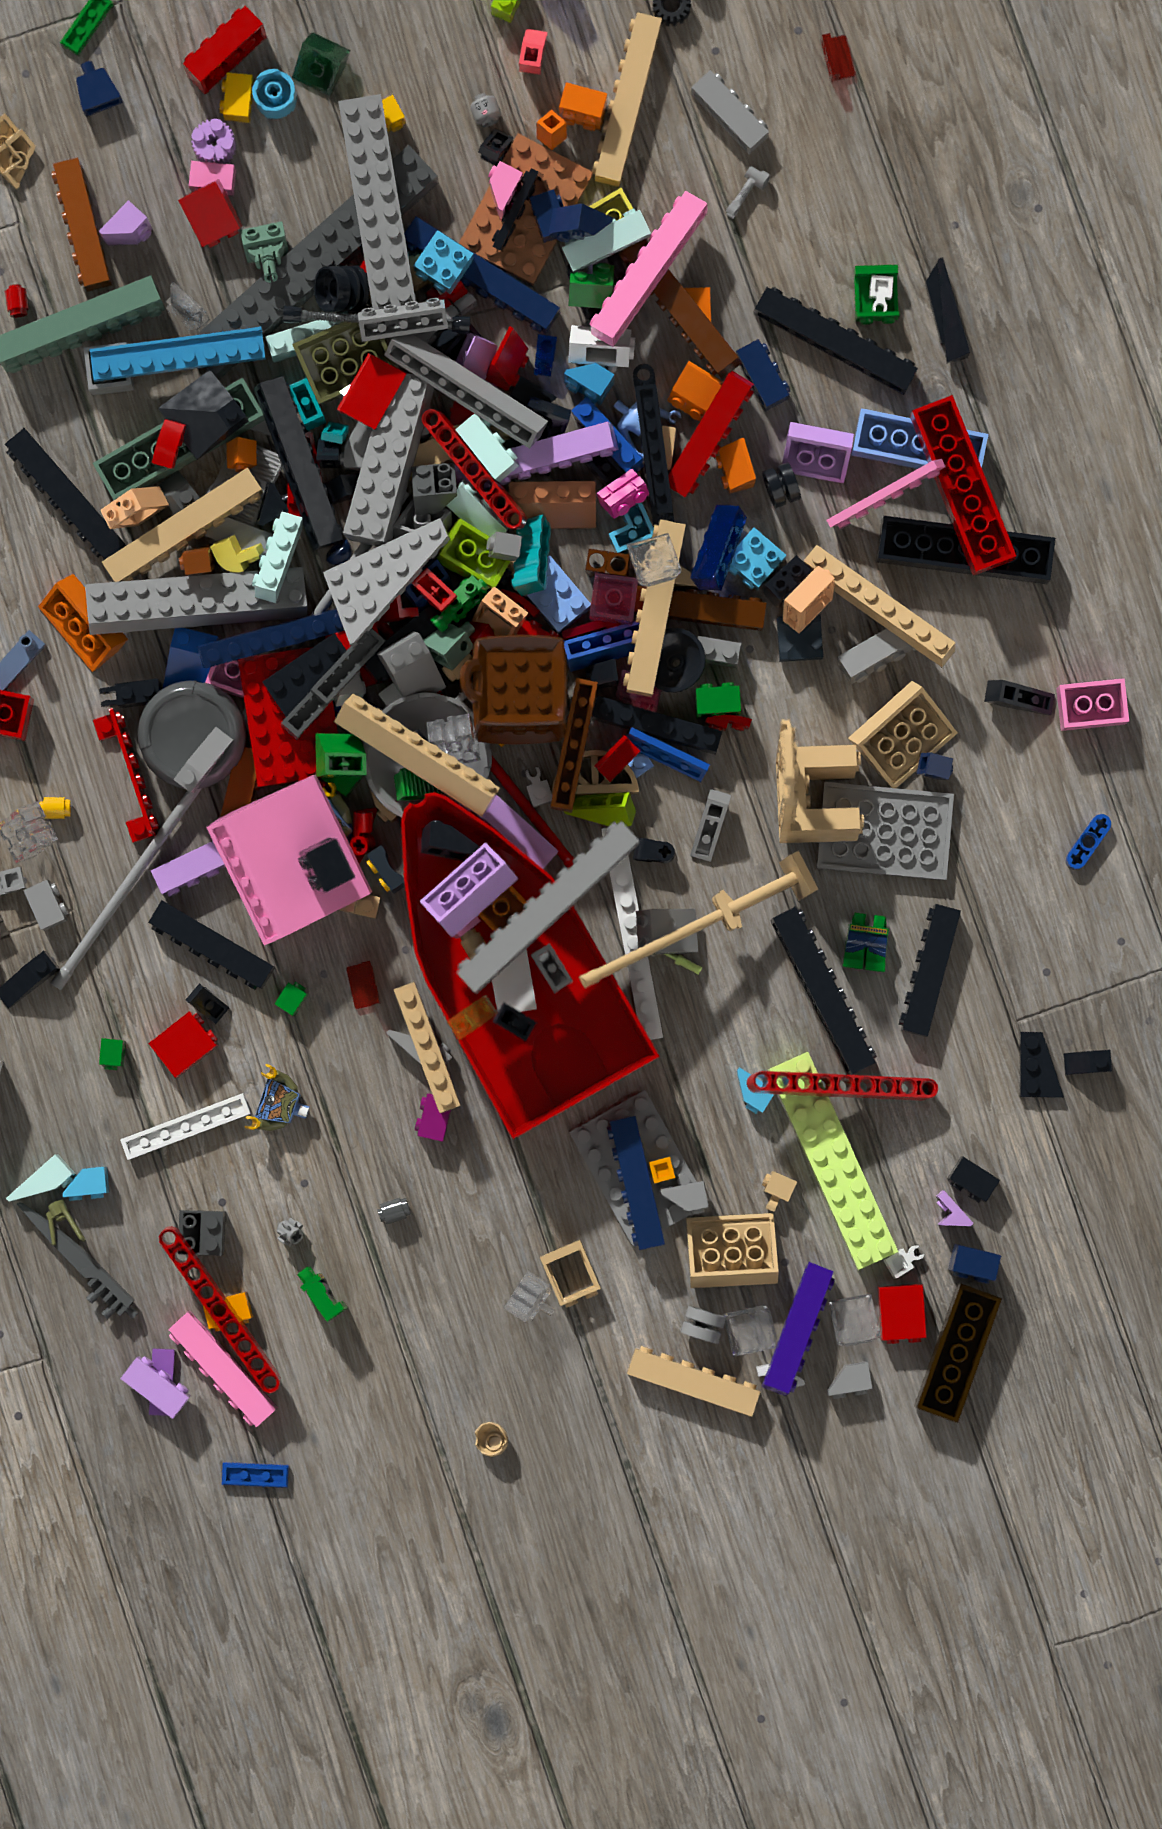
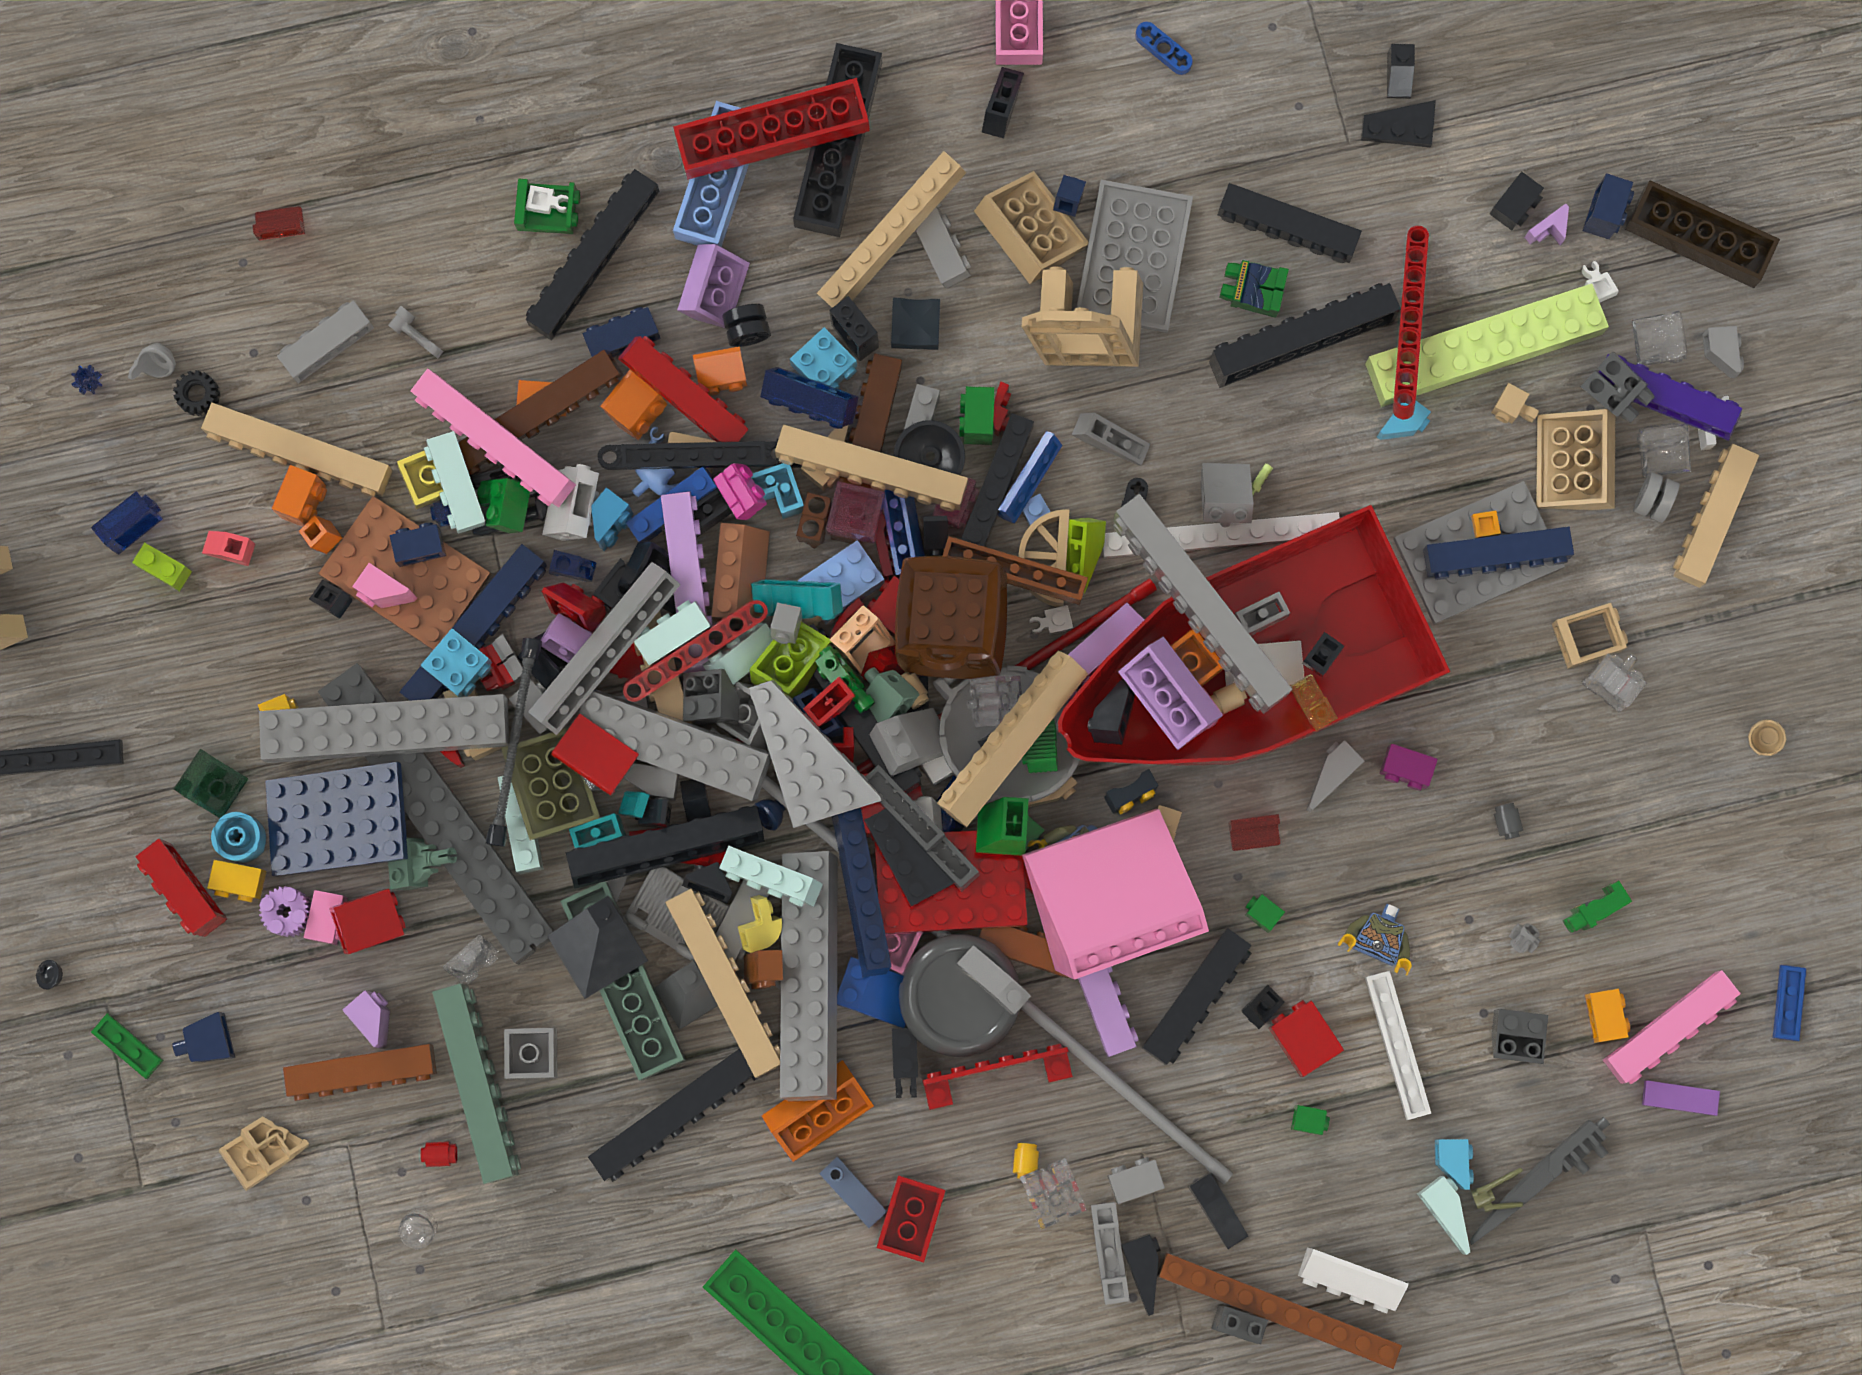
camera: 85 degrees left, 5 degrees down
dark azure plate [90,327,266,382] -> none
light nougat window [100,486,169,529] -> none
lavender brick [120,1356,191,1419] -> none
red slope [152,419,186,469] -> none
red beam [159,1226,281,1393] -> none
orange brick [227,437,257,473] -> none
black piece [298,838,355,892] -> none
black wheel [314,266,369,312] -> none
red panel [350,808,377,864] -> none
light grey brick [358,298,448,342] -> none
tan brick [394,982,461,1113] -> none
light grey head [470,93,501,127] -> none
black wing [492,168,544,251] -> none
dark blue slope [549,204,613,242] -> none
tan piece [580,851,818,988] -> none
red panel [594,735,641,782] -> none
clear slope [627,533,681,587] -> none
light grey slope [660,1181,708,1215] -> none
light nougat window [783,566,835,633] -> none
bright pink plate [827,459,945,529] -> none
red brick [877,1284,926,1344] -> none
black wedge [925,257,970,363] -> none
none -> plate [265,762,408,877]
none -> dark grey hips [1580,352,1655,423]

